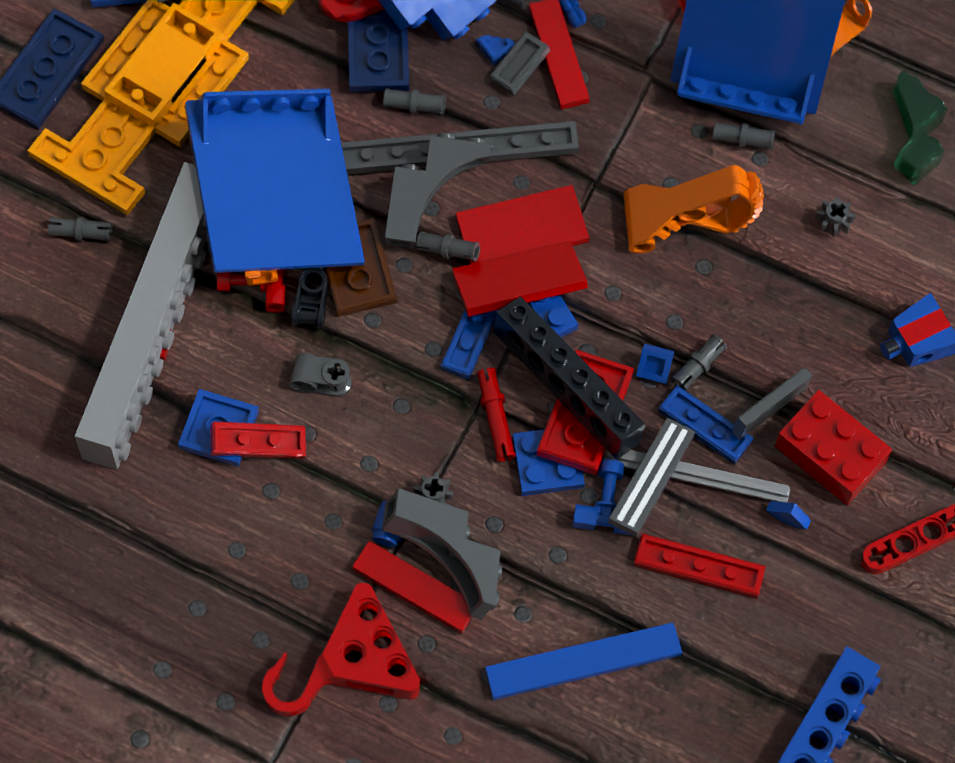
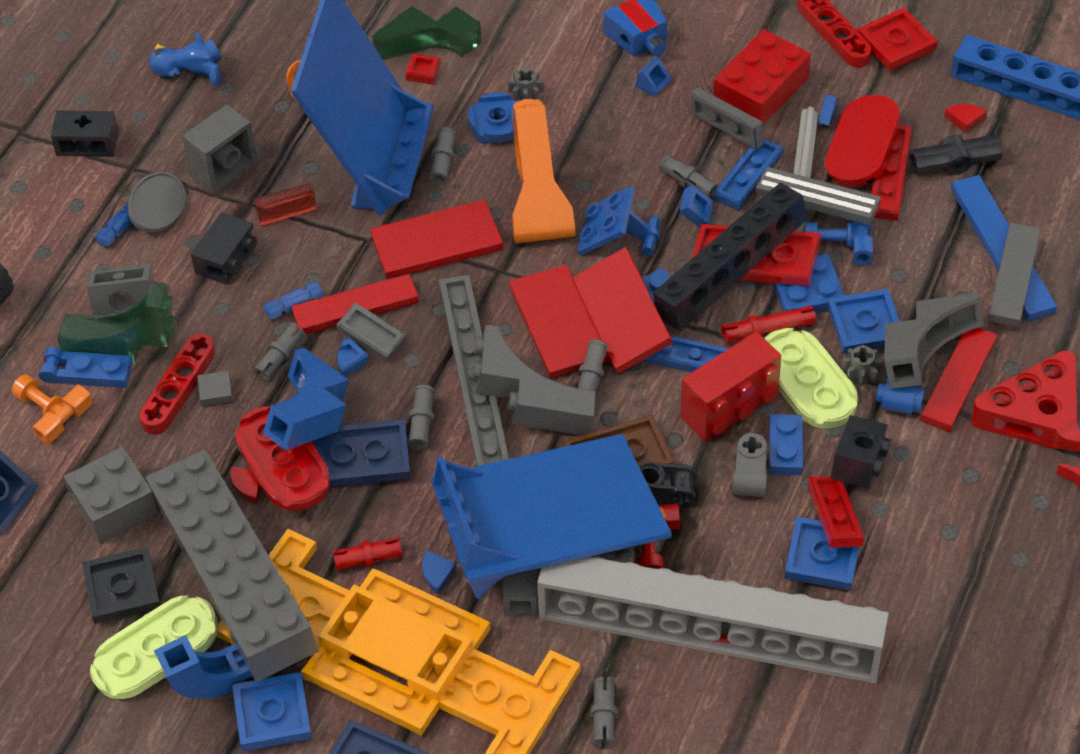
camera: 90 degrees left, 15 degrees down
none -> red pin [333,536,402,571]
none -> red tile [370,200,503,279]
none -> red tile [405,54,441,85]
none -> blue plate [468,92,520,144]
none -> blue plate [577,186,661,256]
none -> blue slope [635,56,672,96]
none -> red brick [680,331,782,442]
none -> yellowish green tile [765,328,857,428]
none -> blue plate [769,414,803,475]
none -> red tile [825,95,901,187]
none -> blue plate [827,289,900,354]
none -> black brick [830,415,891,489]
none -> red plate [857,7,938,71]
none -> black piece [909,135,1003,175]
none -> red tile [944,104,987,132]
none -> dark grey tile [988,222,1041,327]

